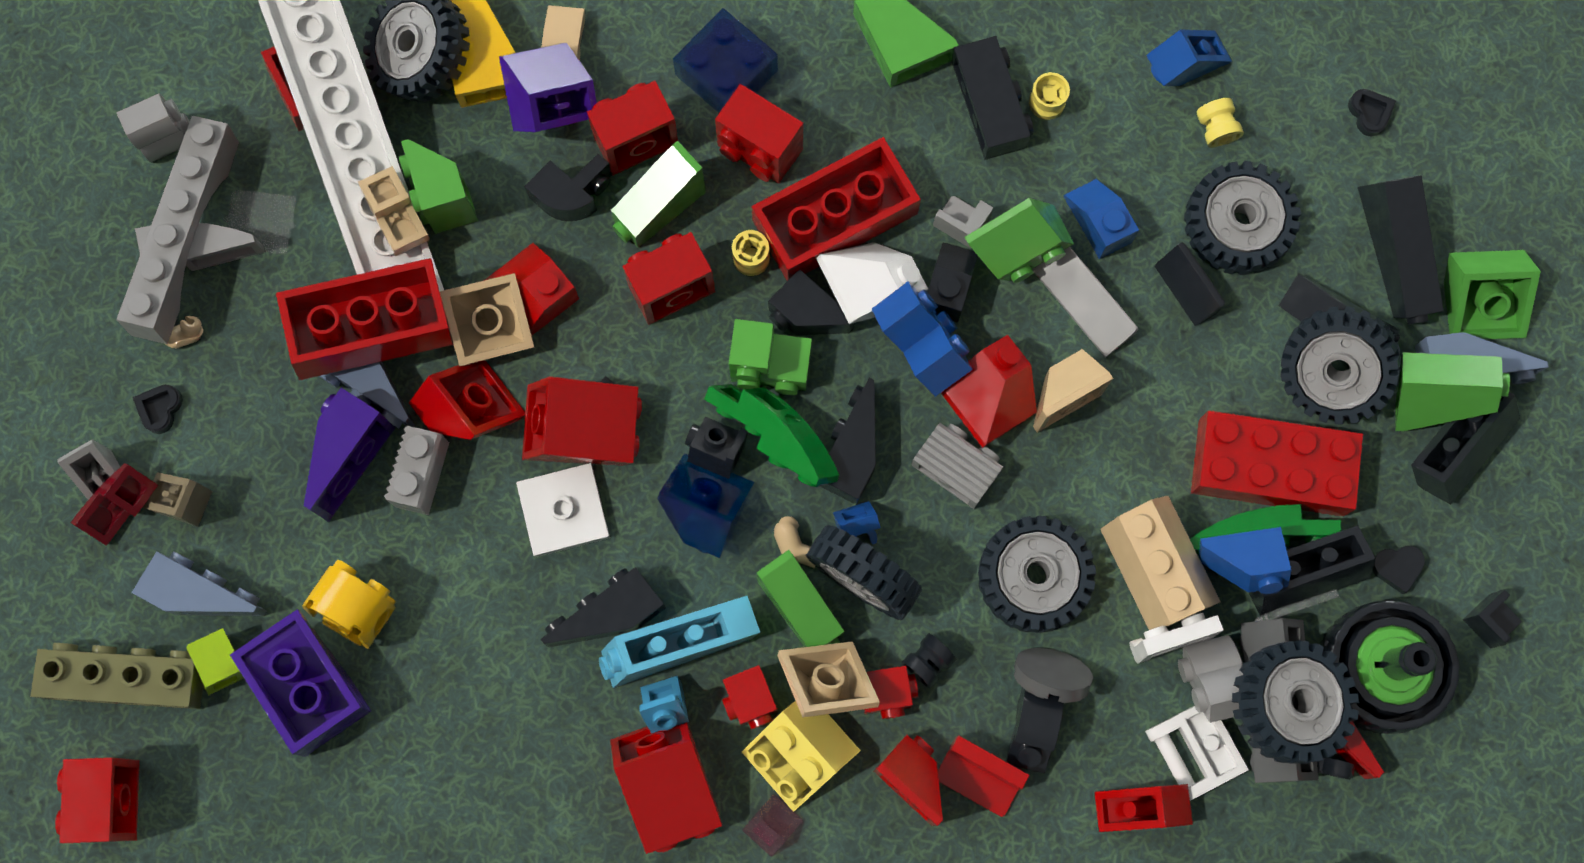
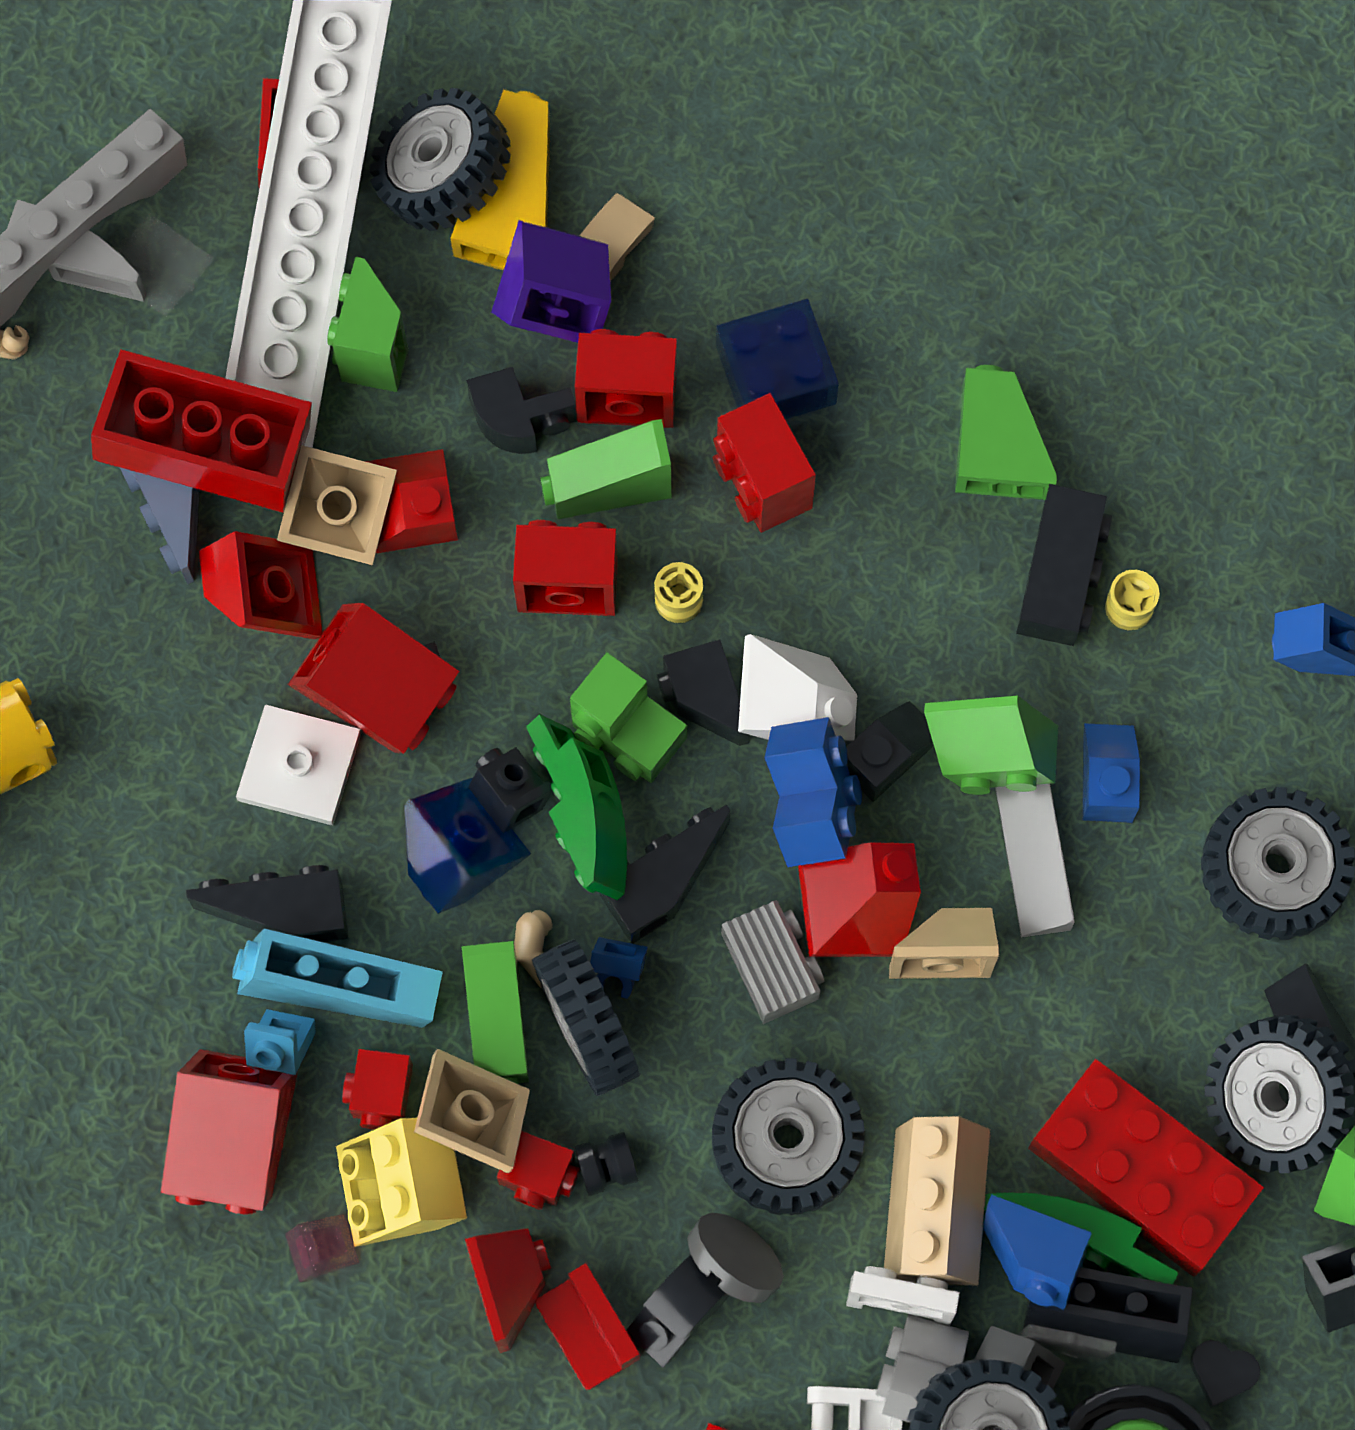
camera: 30 degrees right, 5 degrees down
light grey brick [116,93,190,163] -> none
dark purple slope [303,387,395,522] -> none
tan slope [358,166,429,256] -> none
light grey brick [384,426,449,515] -> none
red brick [751,137,921,281] -> none
light grey panel [933,196,993,249] -> none
black slope [1155,242,1225,326] -> none
light yellow wheel [1196,98,1244,148] -> none

